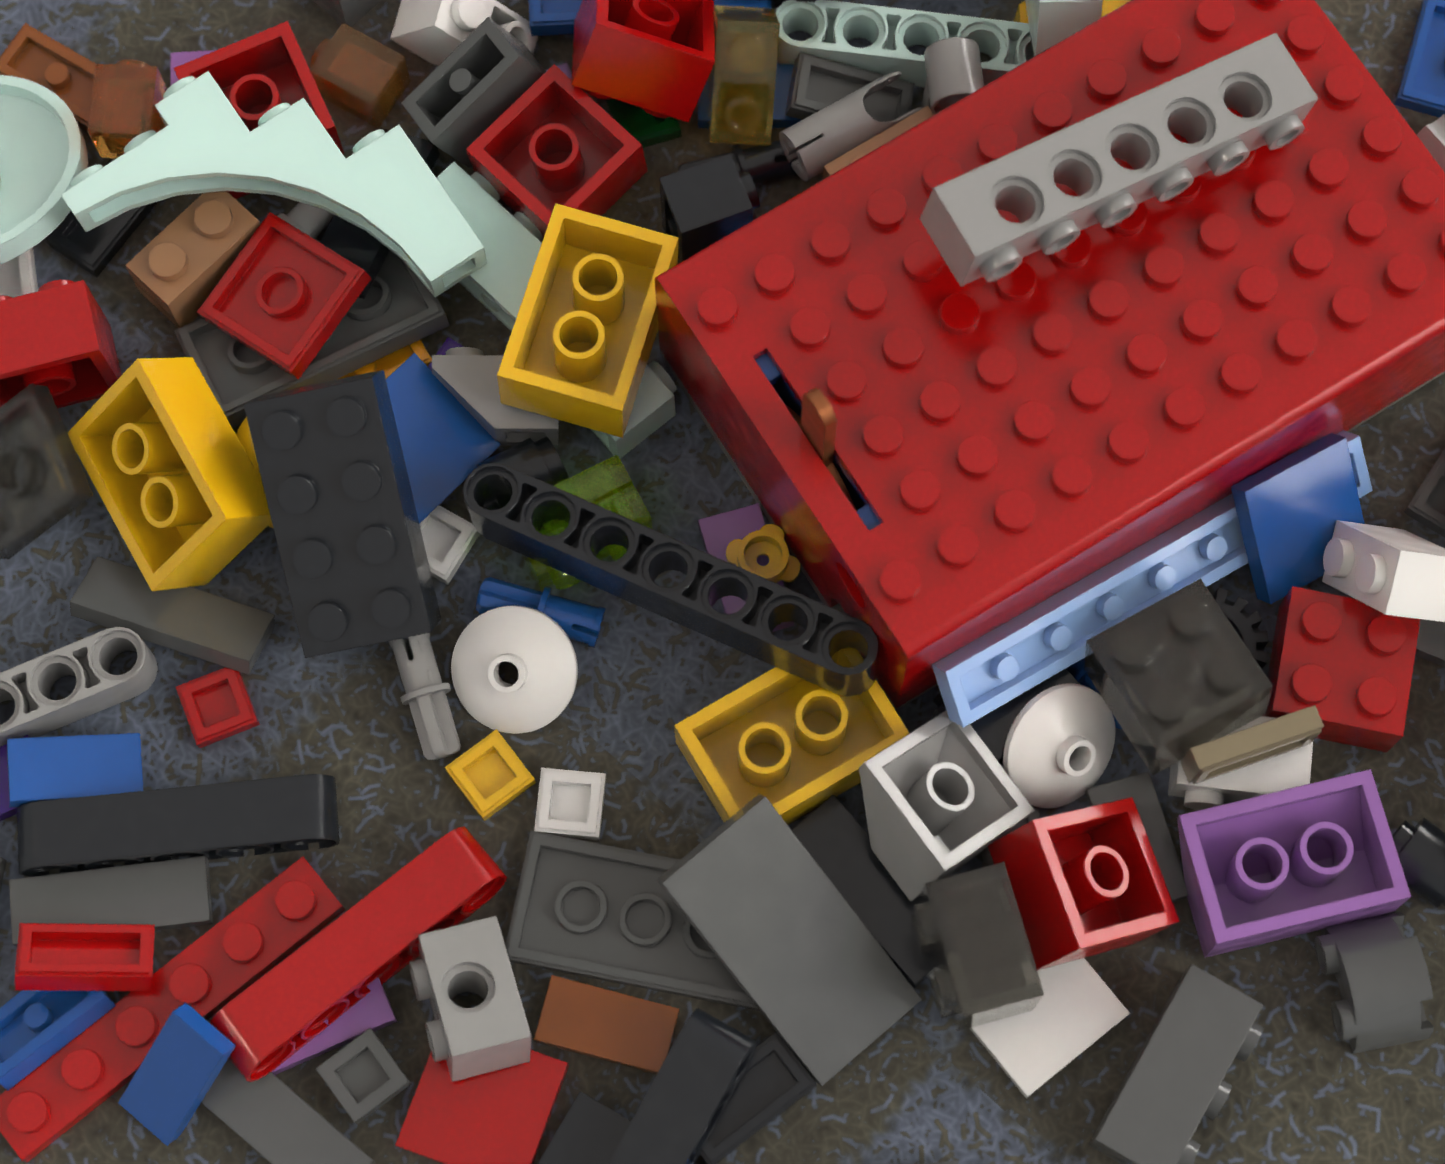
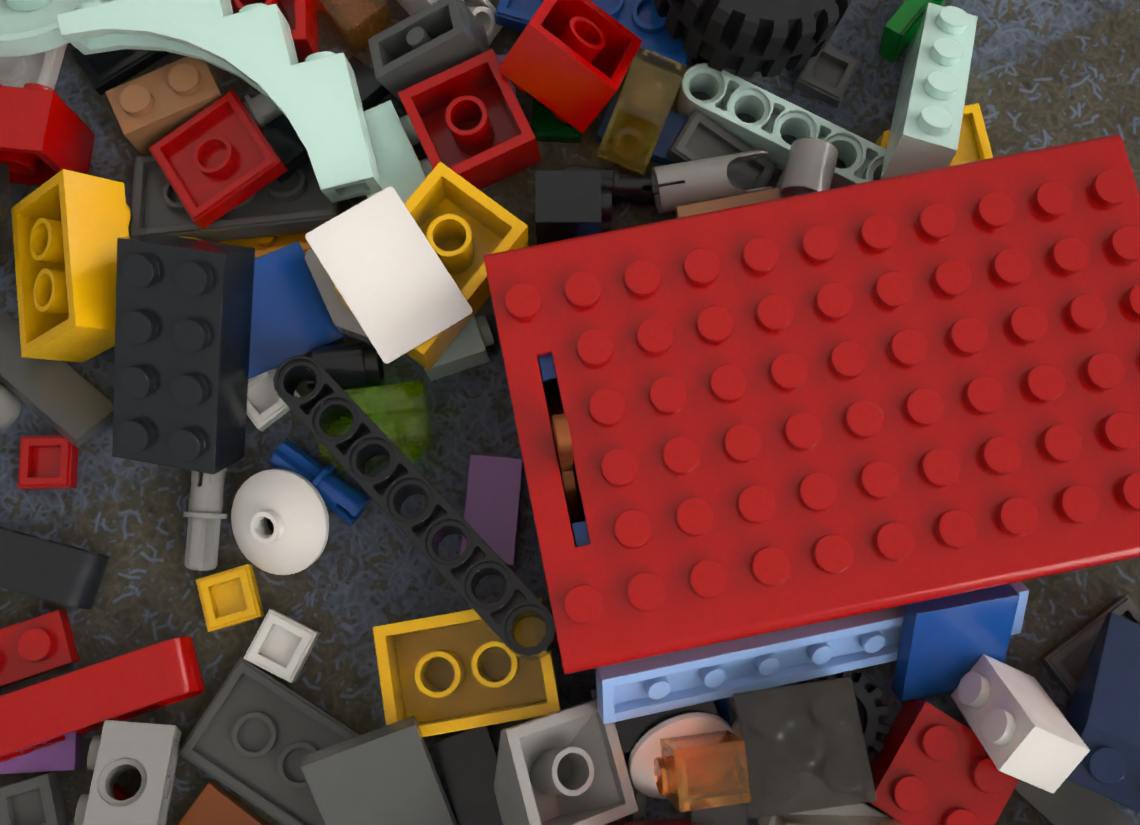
camera: 20 degrees right, 5 degrees up
yellow plate [726,524,800,583] -> none
light grey brick [920,33,1318,287] -> none
none -> white sticker [305,186,473,364]
none -> clear orange brick [654,730,751,812]

